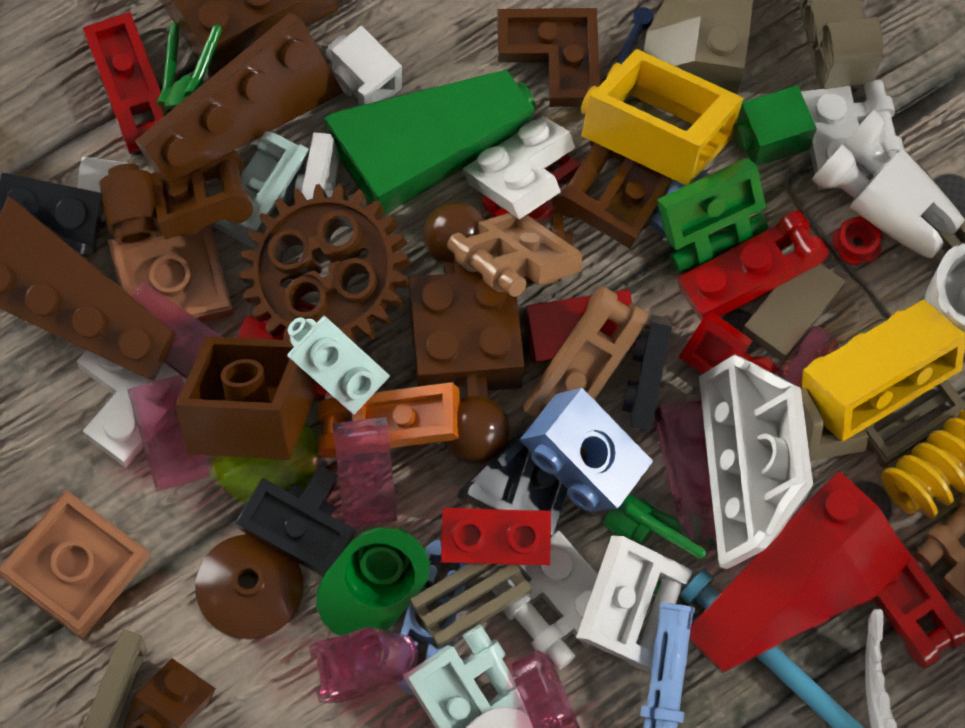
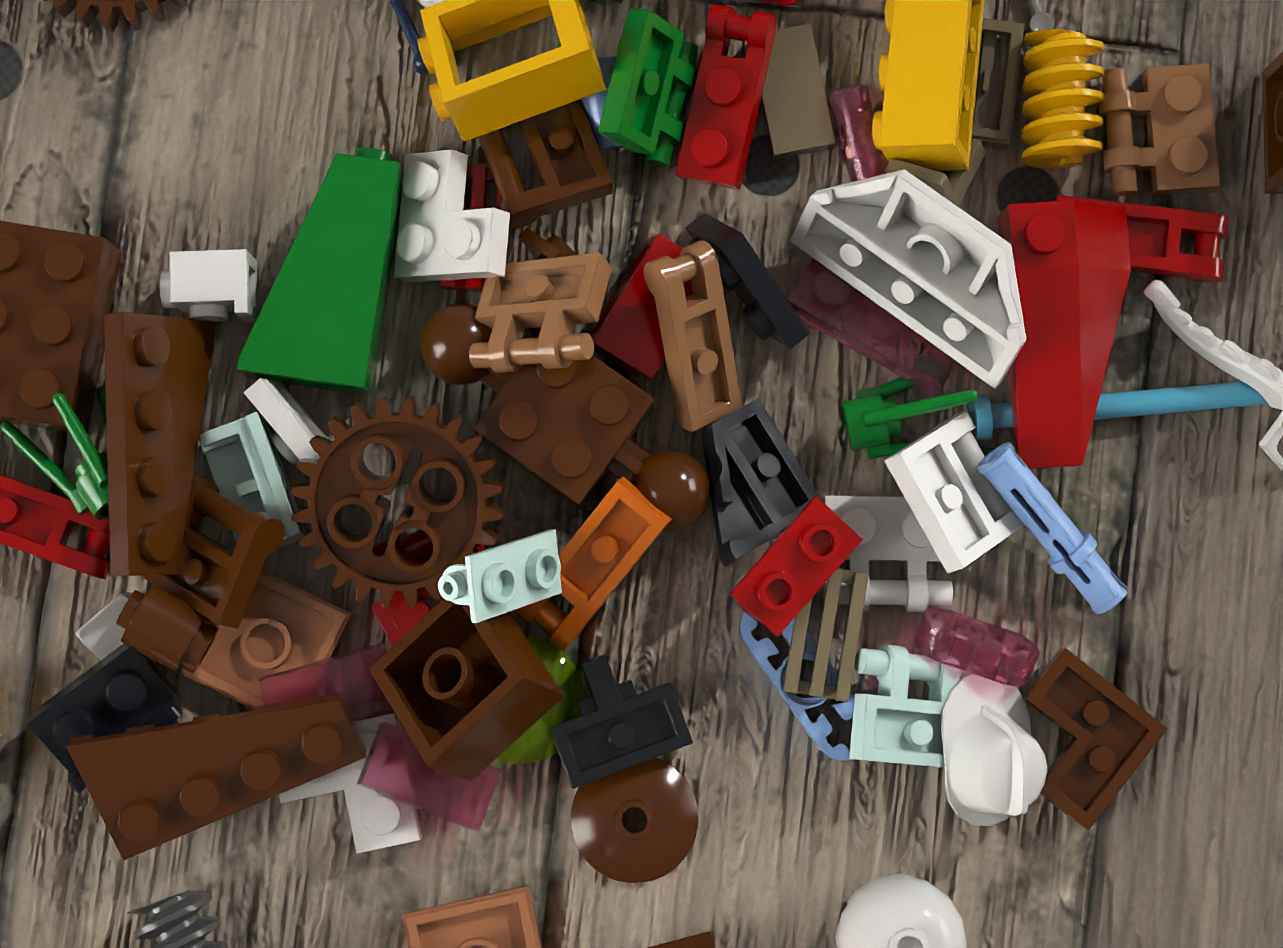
camera: 45 degrees left, 15 degrees up
clear pink piece [309,627,418,703] -> none
green piece [316,527,430,640] -> none
clear pink plate [332,417,398,527] -> none
reddish brown plate [497,8,600,107] -> none
brick [520,387,653,512] -> none
red plate [679,311,778,374] -> none

